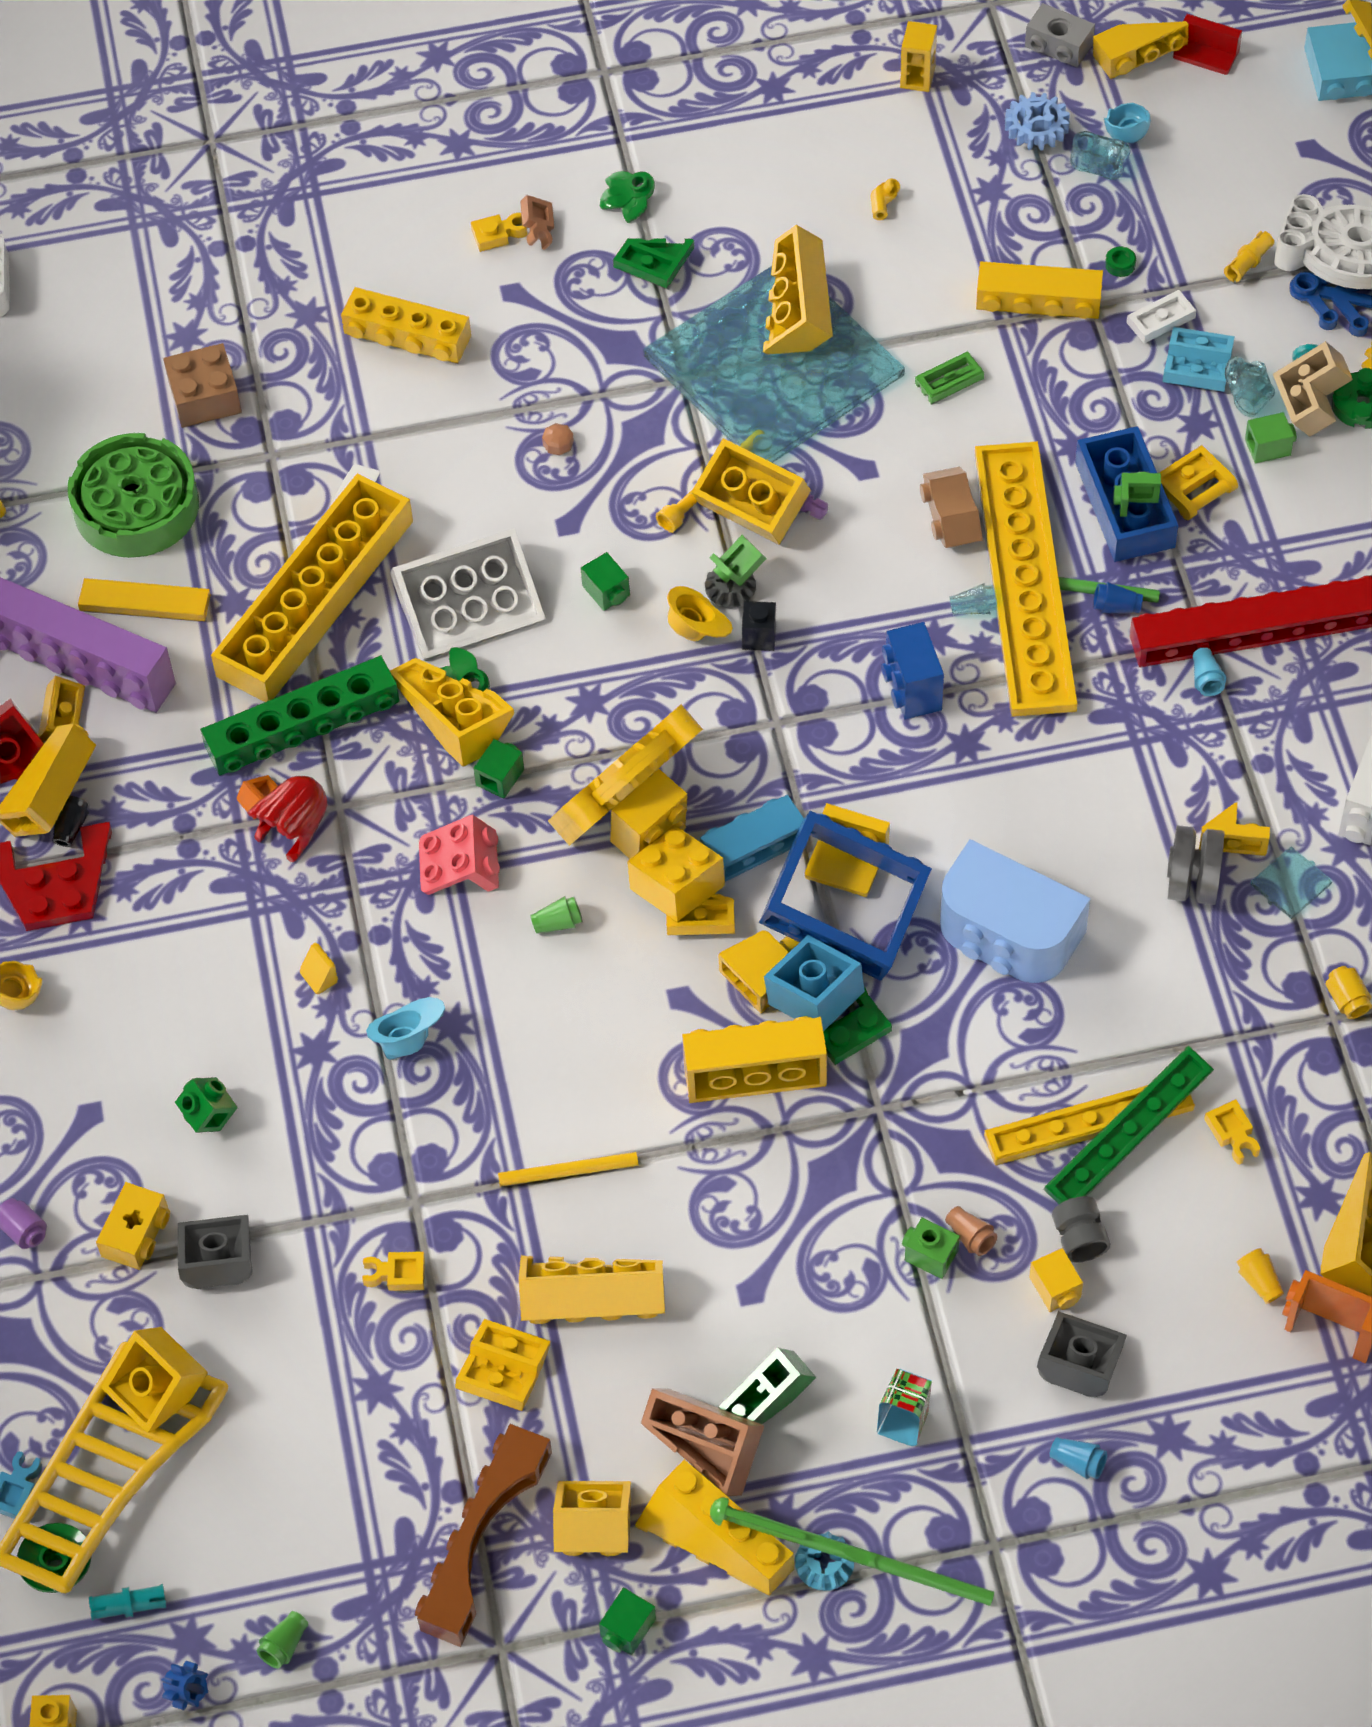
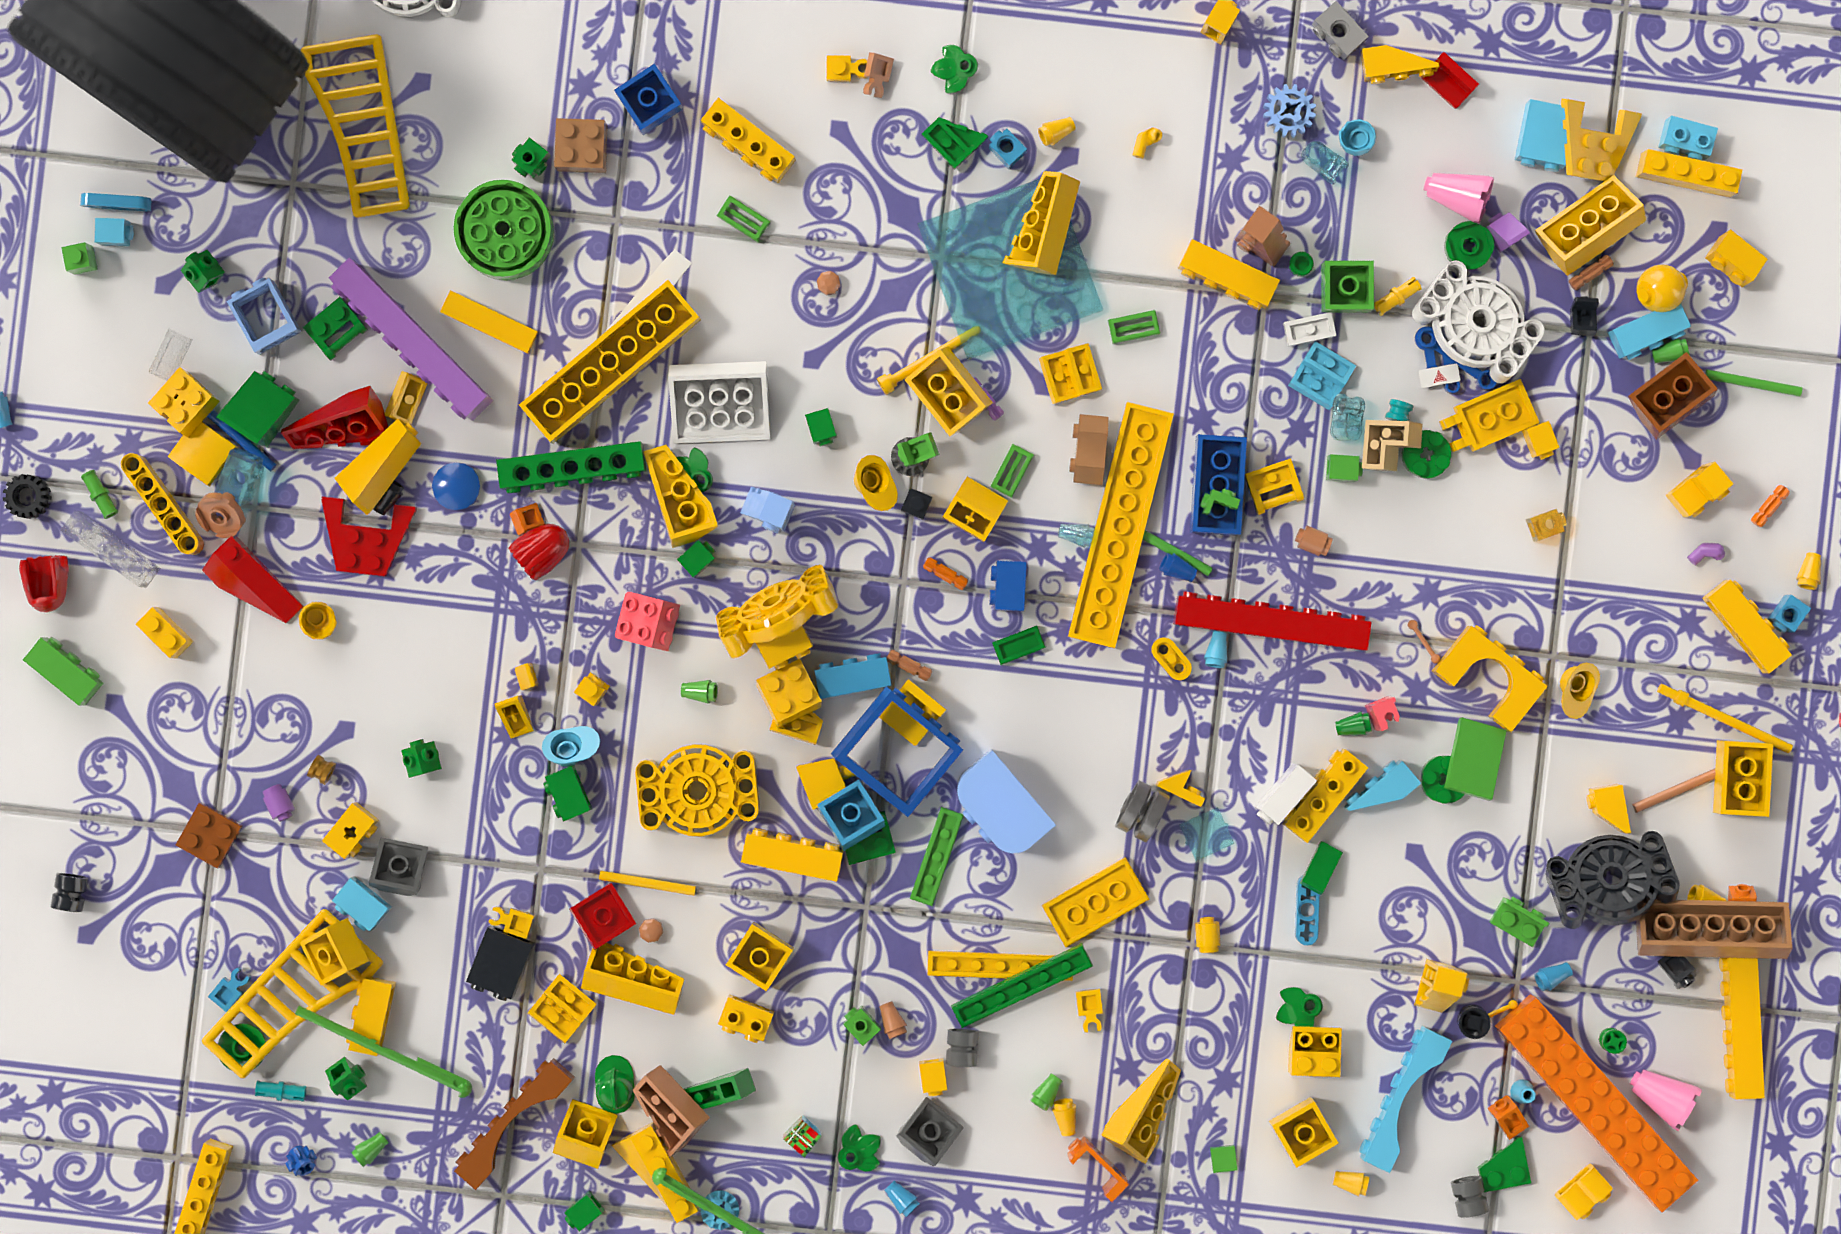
camera: 15 degrees right, 30 degrees up
none -> bright green bar [295,1005,472,1098]
none -> pearl gold wheel [307,755,336,785]
none -> green brick [325,1056,367,1101]
none -> medium azure brick [332,876,392,931]
none -> yellow brick [346,977,396,1056]
none -> blue dish [432,462,480,510]
none -> black brick [466,925,535,1001]
none -> yellow slope [494,695,534,739]
none -> green brick [511,137,551,179]
none -> green brick [543,765,592,822]
none -> red plate [569,883,637,950]
none -> yellow brick [574,672,610,706]
none -> green piece [595,1055,635,1114]
none -> blue brick [614,63,683,135]
none -> yellow piece [635,744,760,836]
none -> nougat tile [639,918,663,943]
none -> bright green tile [716,195,771,243]
none -> yellow brick [718,994,775,1043]
none -> yellow brick [726,921,794,991]
none -> light blue wedge [740,486,795,534]
none -> green plate [838,1124,881,1172]
none -> nougat axle [887,650,932,681]
none -> bright green tile [910,807,964,907]
none -> orange axle [923,557,968,590]
none -> yellow slope [942,477,1008,542]
none -> dark azure brick [989,128,1027,169]
none -> bright green tile [990,444,1034,498]
none -> green tile [992,625,1046,665]
none -> bright green cone [1030,1074,1063,1111]
none -> yellow cone [1038,117,1076,146]
none -> yellow slope [1039,343,1102,404]
none -> yellow tile [1042,857,1150,947]
none -> yellow plate [1151,637,1192,680]
none -> nougat wedge [1235,205,1290,267]
none -> nougat brick [1295,525,1333,556]
none -> bright green brick [1321,261,1374,313]
none -> white sticker [1418,364,1460,388]
none -> bright pink cone [1424,173,1494,224]
none -> green plate [1444,221,1494,270]
none -> medium lavender slope [1486,212,1530,253]

